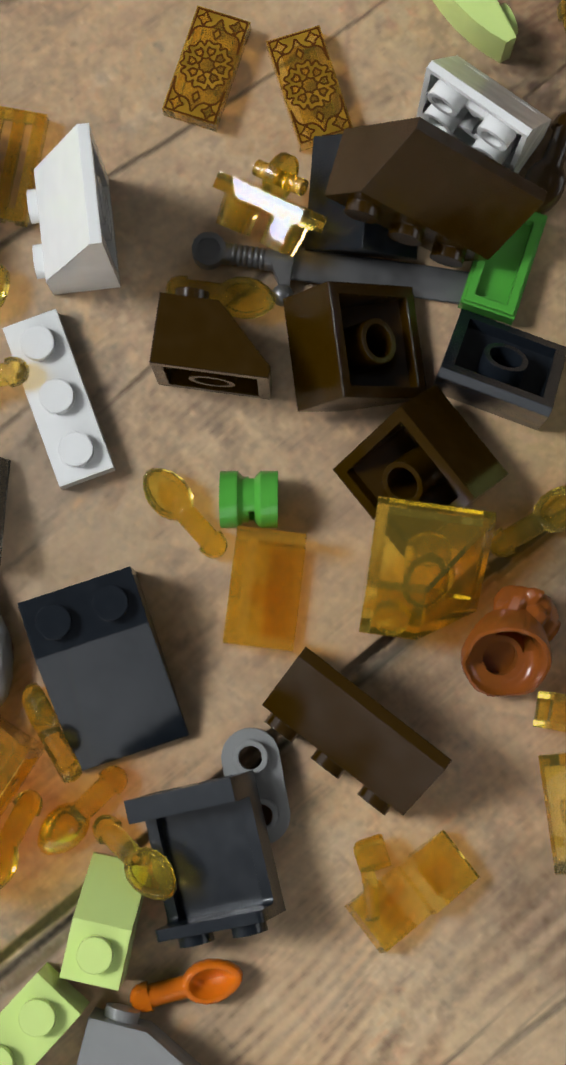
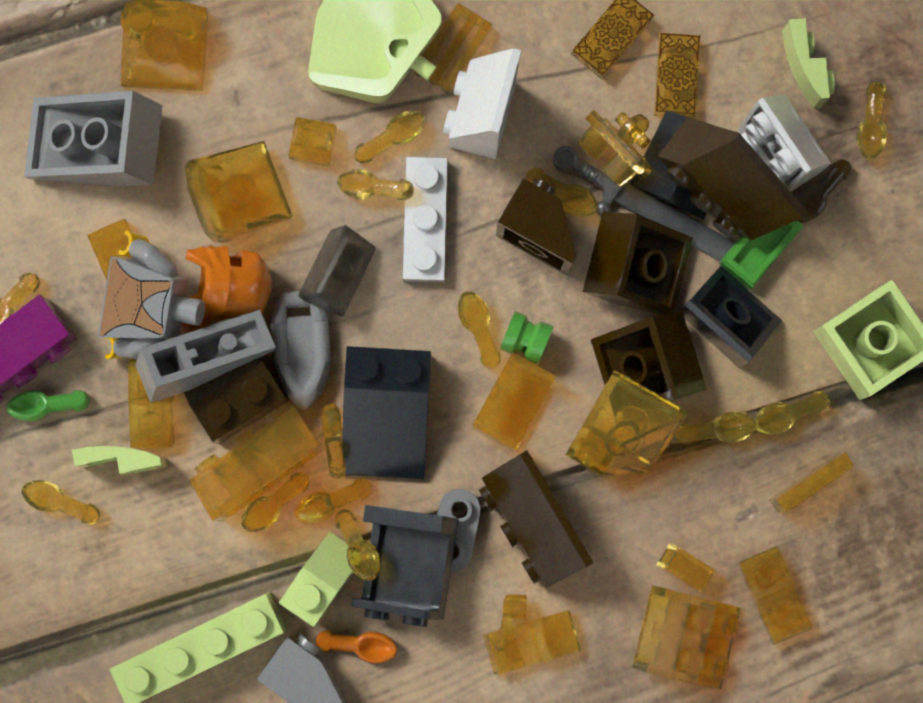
camera: 15 degrees right, 0 degrees up
dark orange hair [461,585,561,697] -> none

